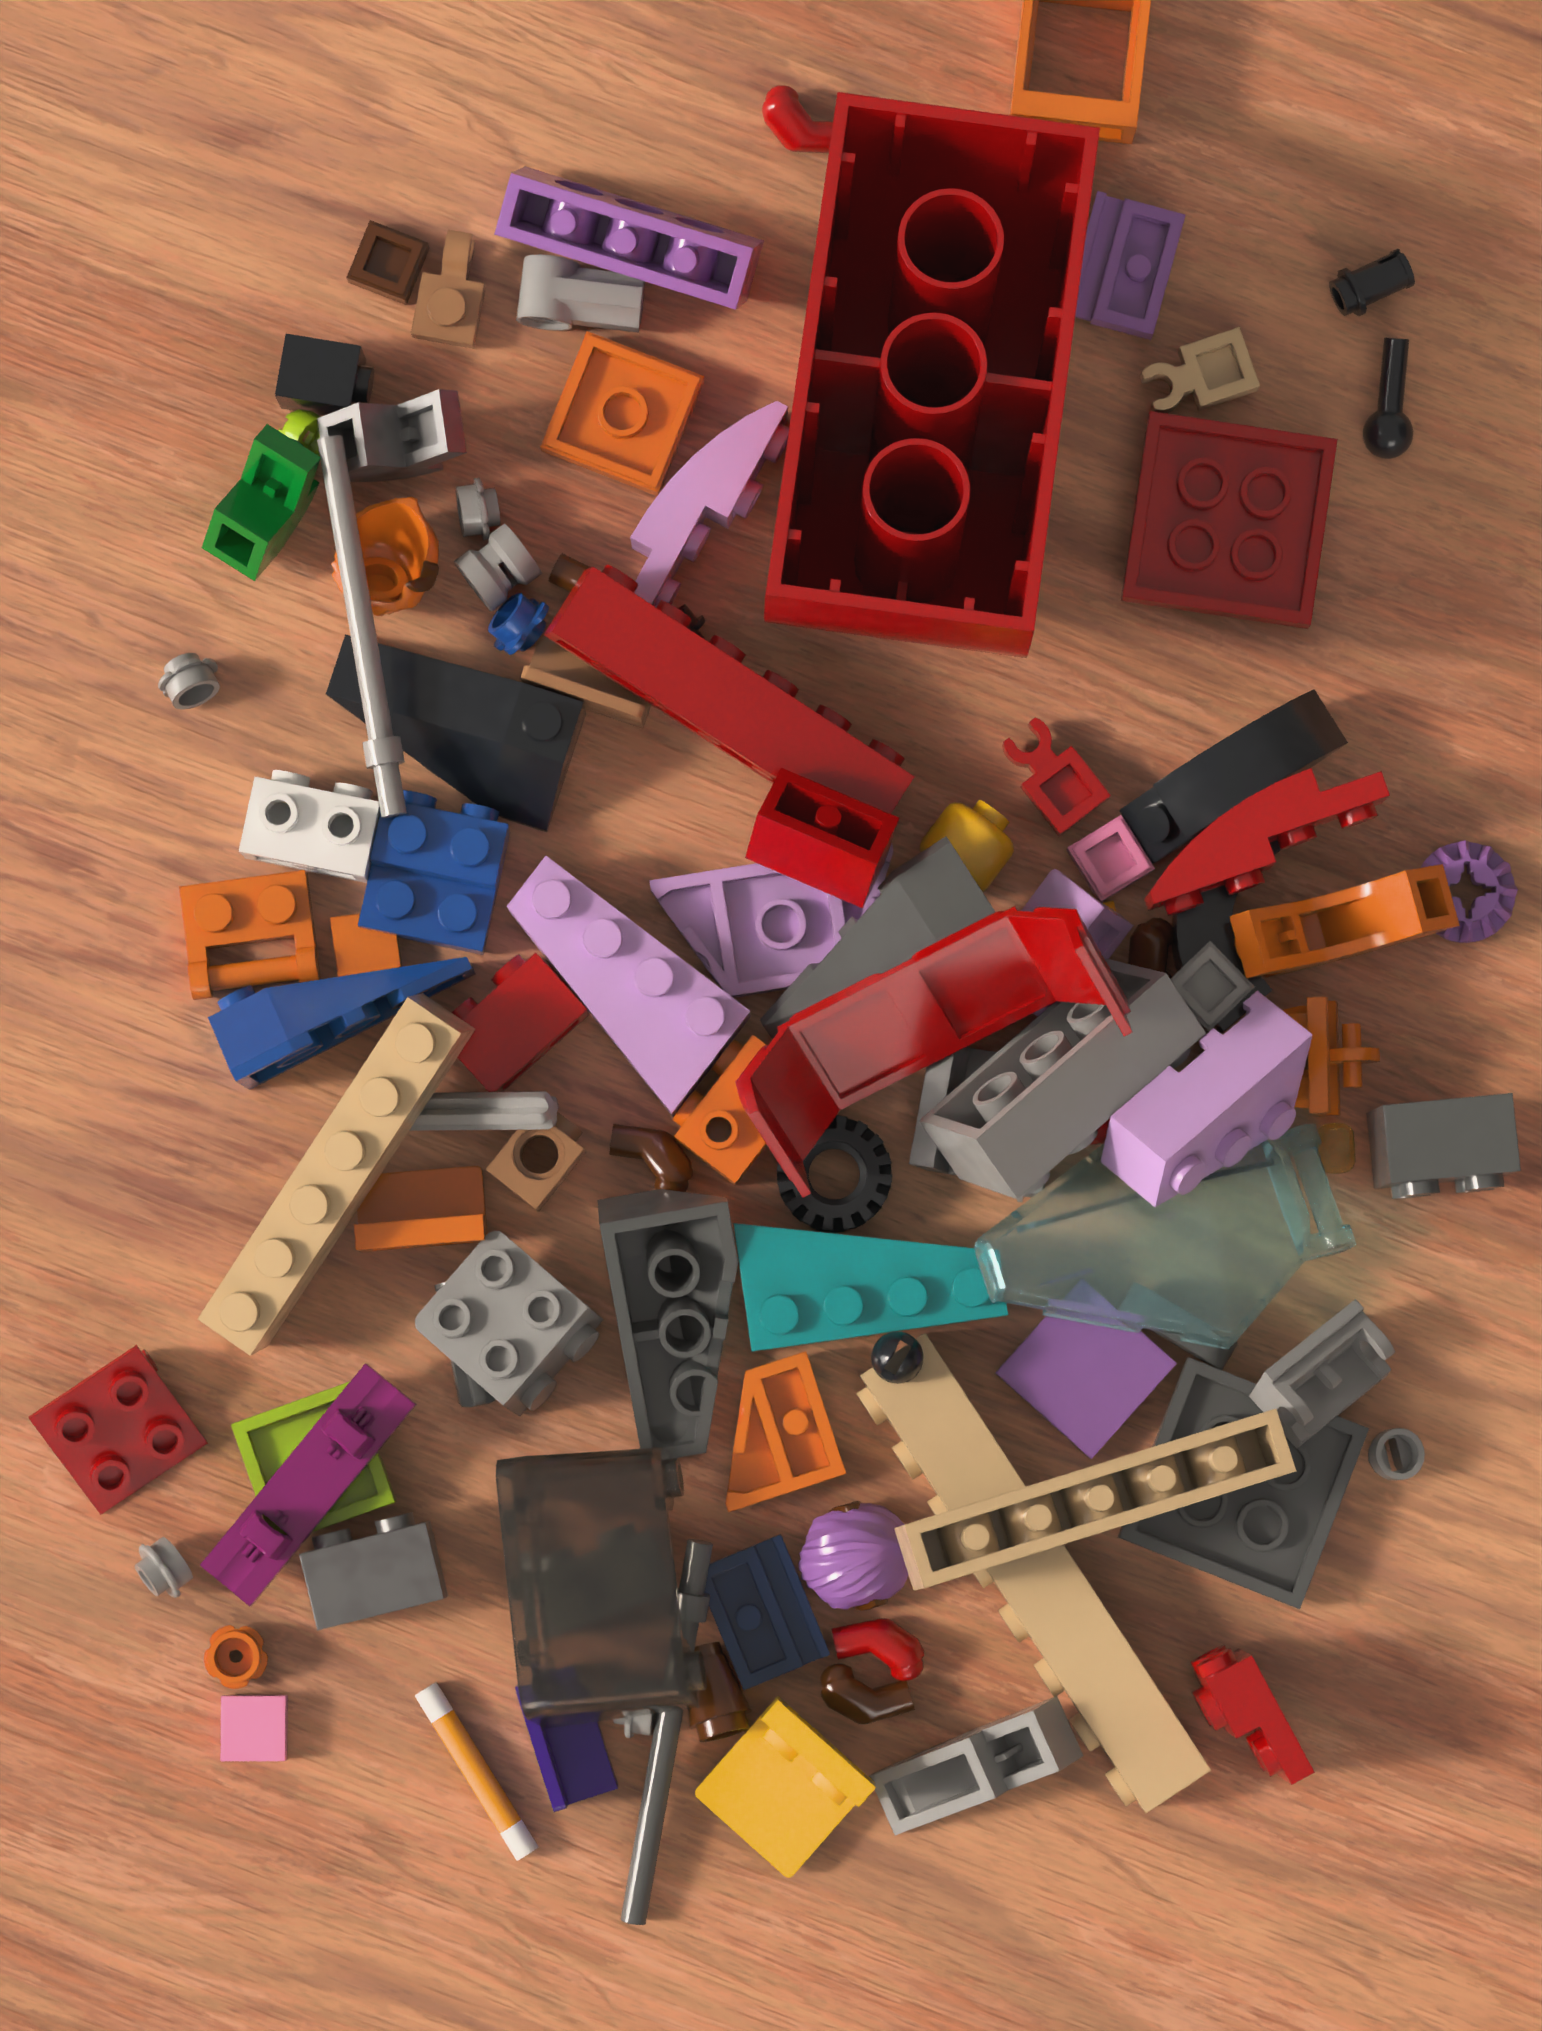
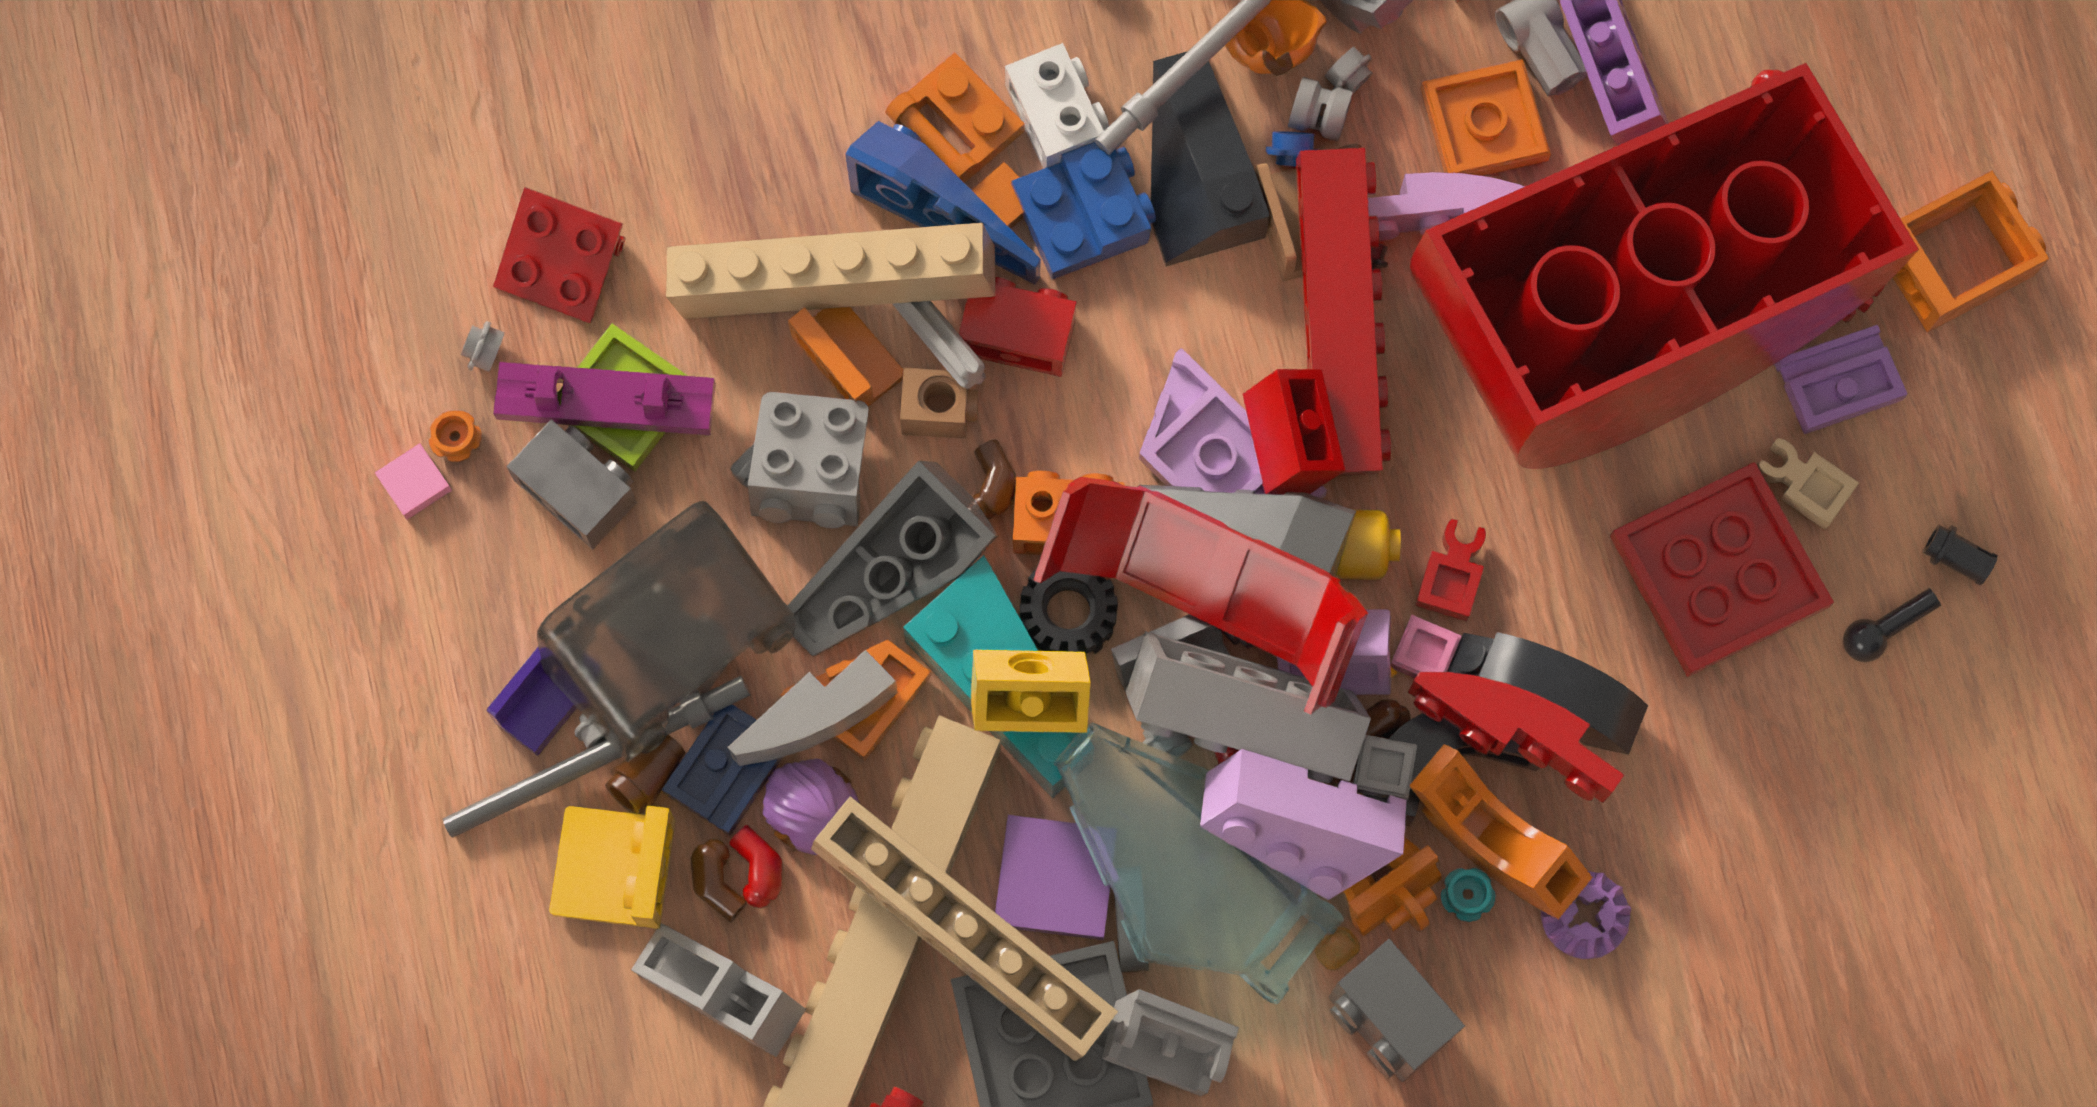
camera: 55 degrees right, 10 degrees down
light orange bar [415,1682,539,1861] -> none
lavender wedge [507,856,751,1117] -> none
black hinge [871,1331,924,1384] -> none
none -> light grey slope [728,650,898,766]
none -> yellow brick [971,650,1091,733]
none -> teal plate [1440,868,1496,922]

